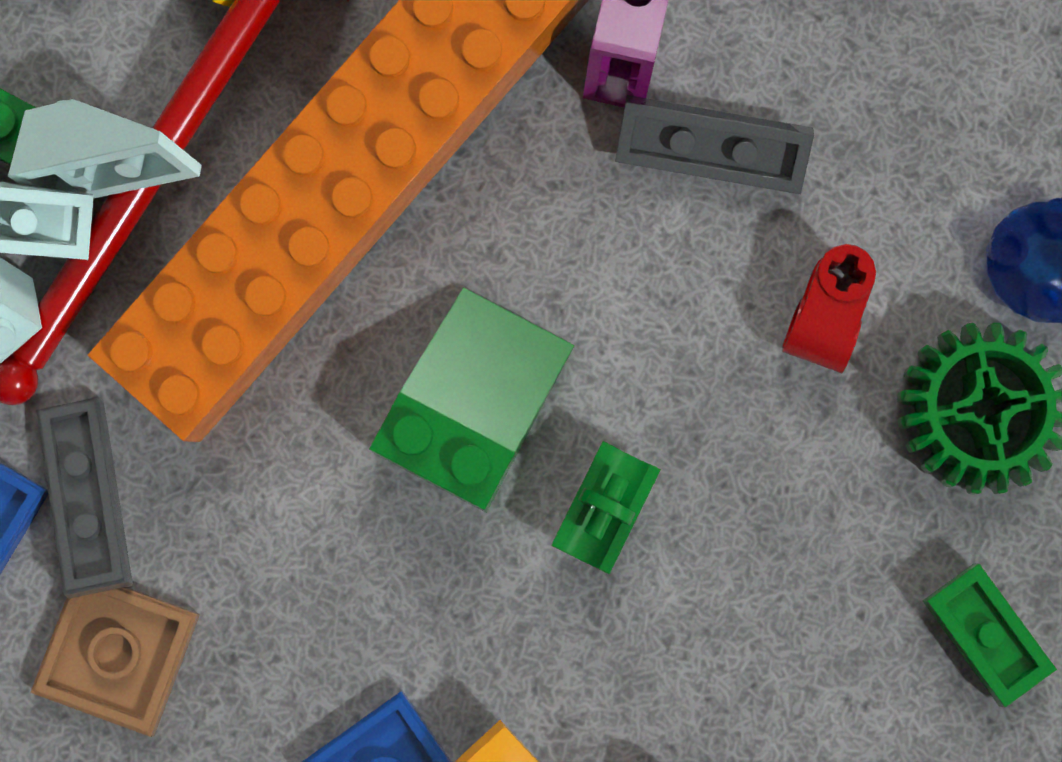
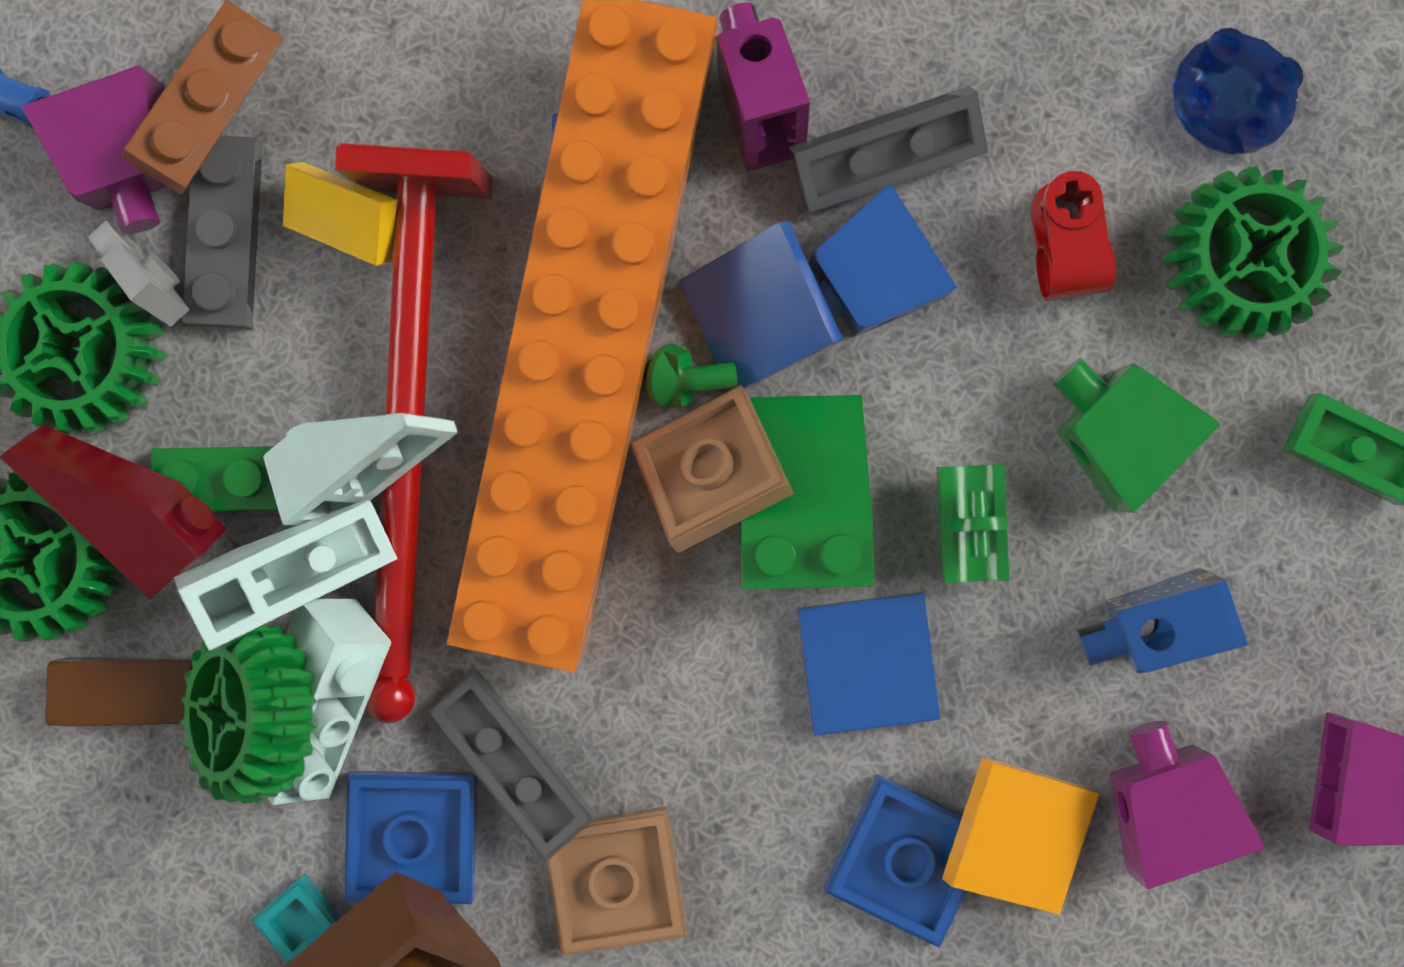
camera: 35 degrees left, 5 degrees up
none -> medium nougat tile [630,385,794,553]
none -> green plate [644,344,737,407]
none -> blue tile [678,221,843,391]
none -> blue tile [797,592,941,736]
none -> blue torso [808,184,957,337]
none -> green torso [1053,358,1221,513]
none -> blue torso [1077,568,1249,673]

